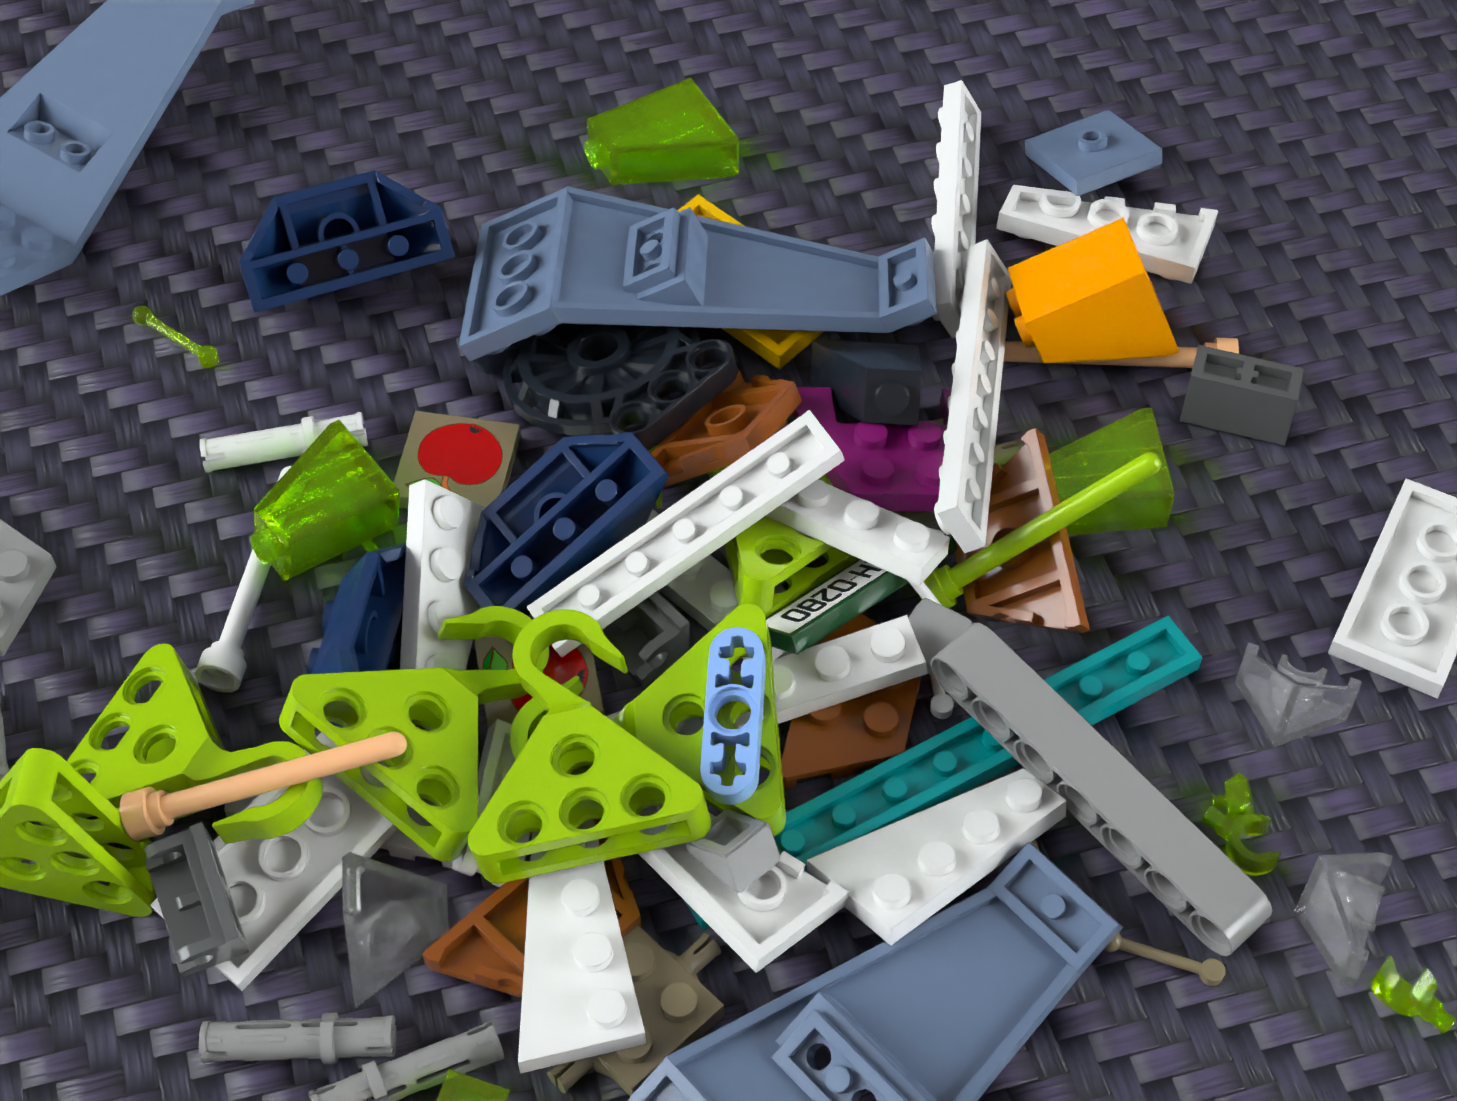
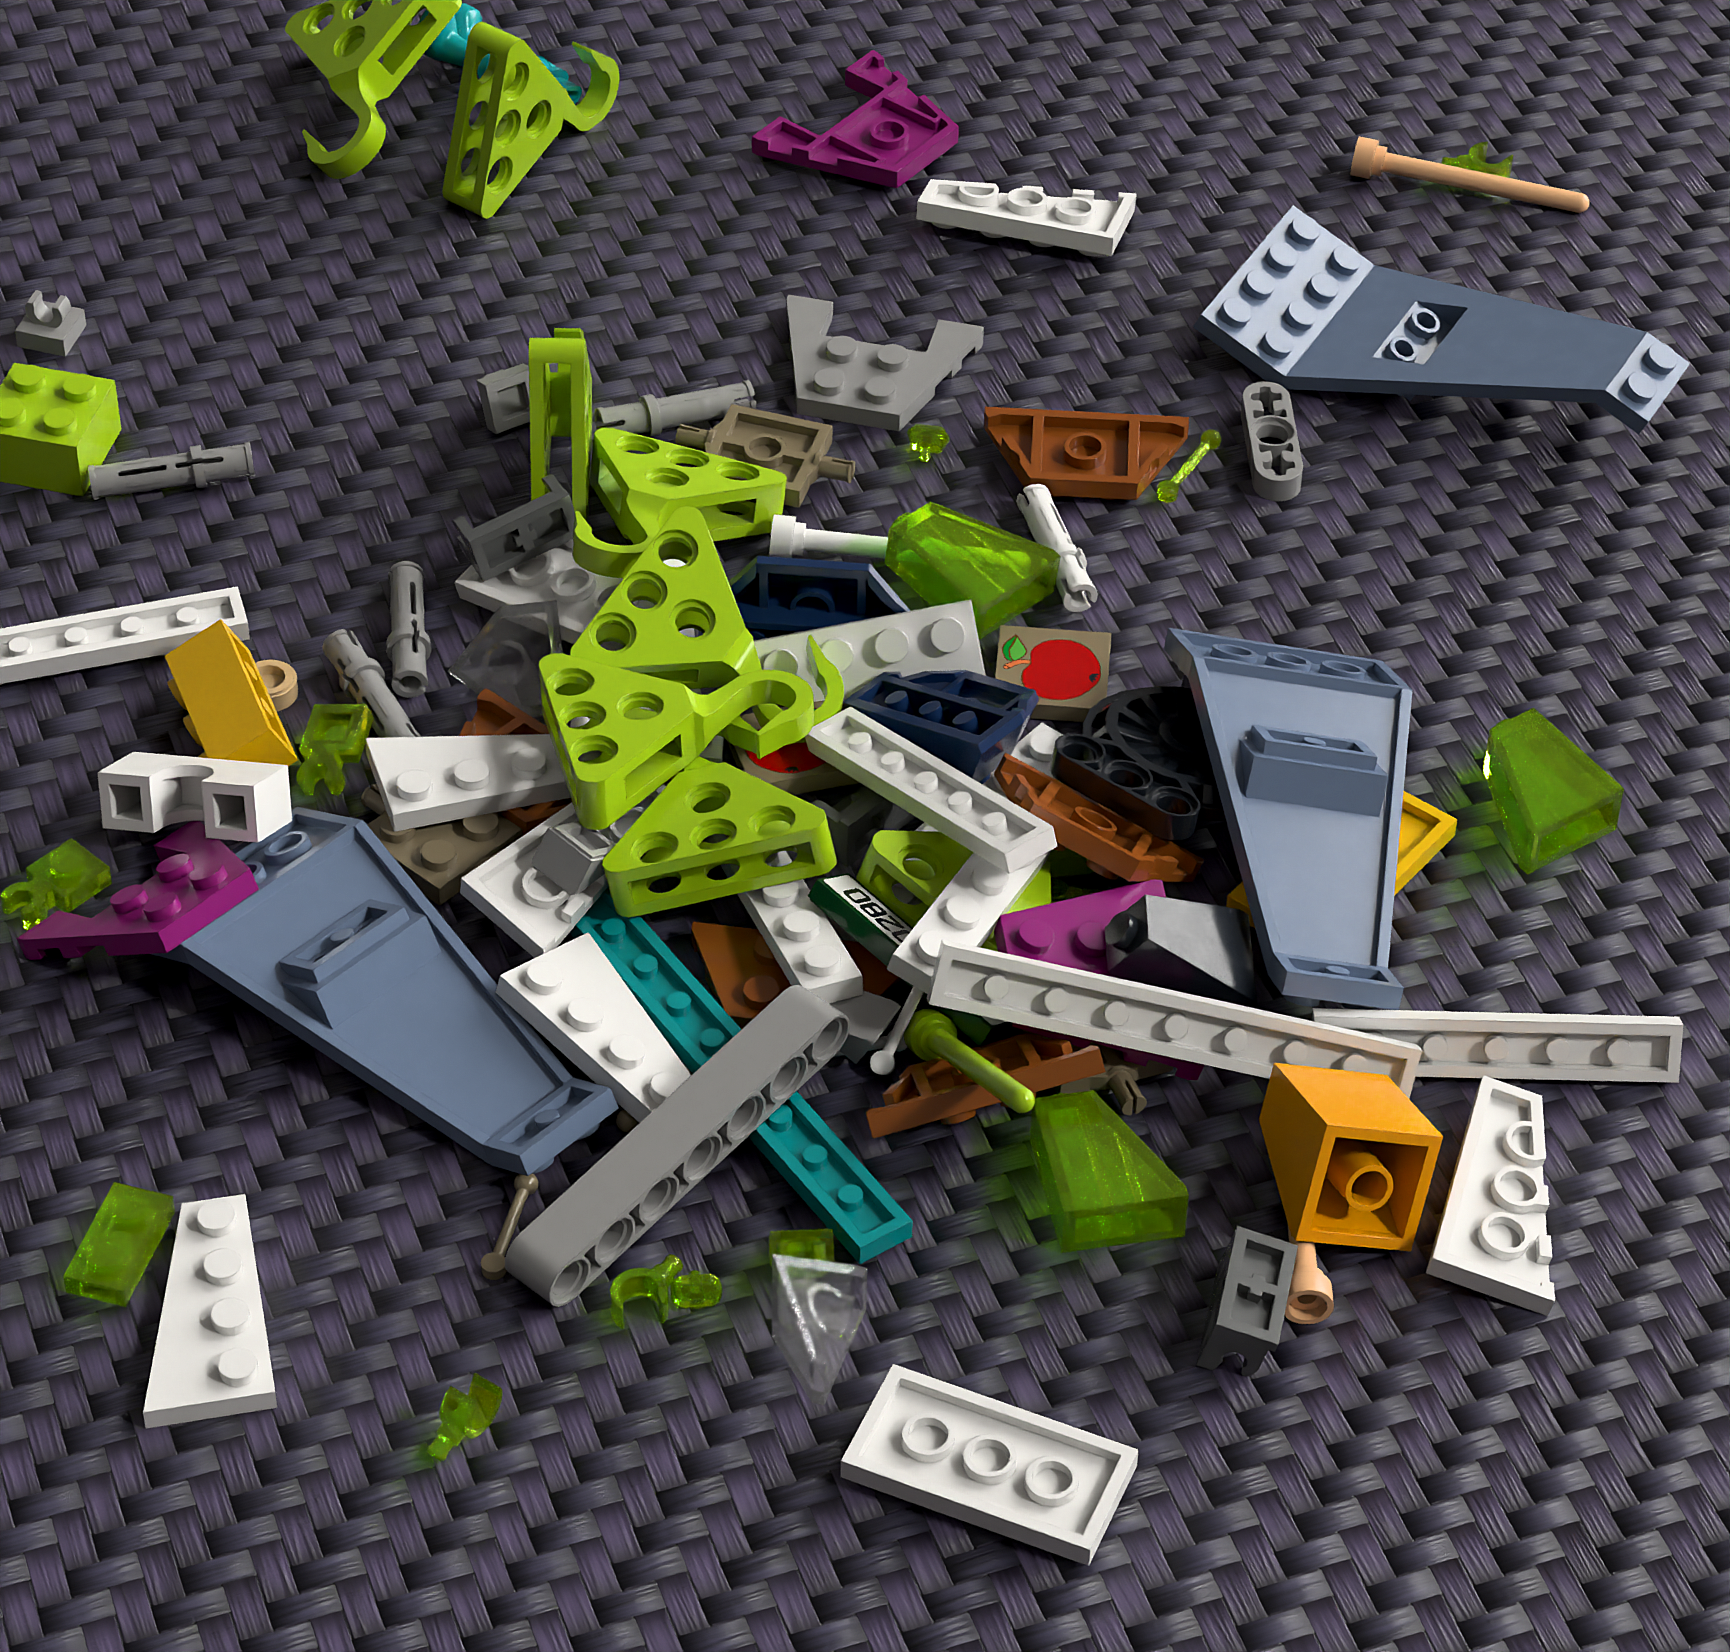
camera: 85 degrees right, 10 degrees down
light nougat piece [120,732,407,841] -> none
dark blue wedge [239,170,455,313] -> none
light blue beam [700,627,766,805] -> none
sand blue plate [1025,110,1162,196] -> none
clear slope [1294,852,1393,988] -> none
none -> dark tan plate [675,404,855,508]
none -> clear neon green plate [769,1228,834,1276]
none -> clear neon green rock [907,424,949,462]
none -> dark orange wing [984,406,1189,500]
none -> light grey beam [1241,381,1303,501]

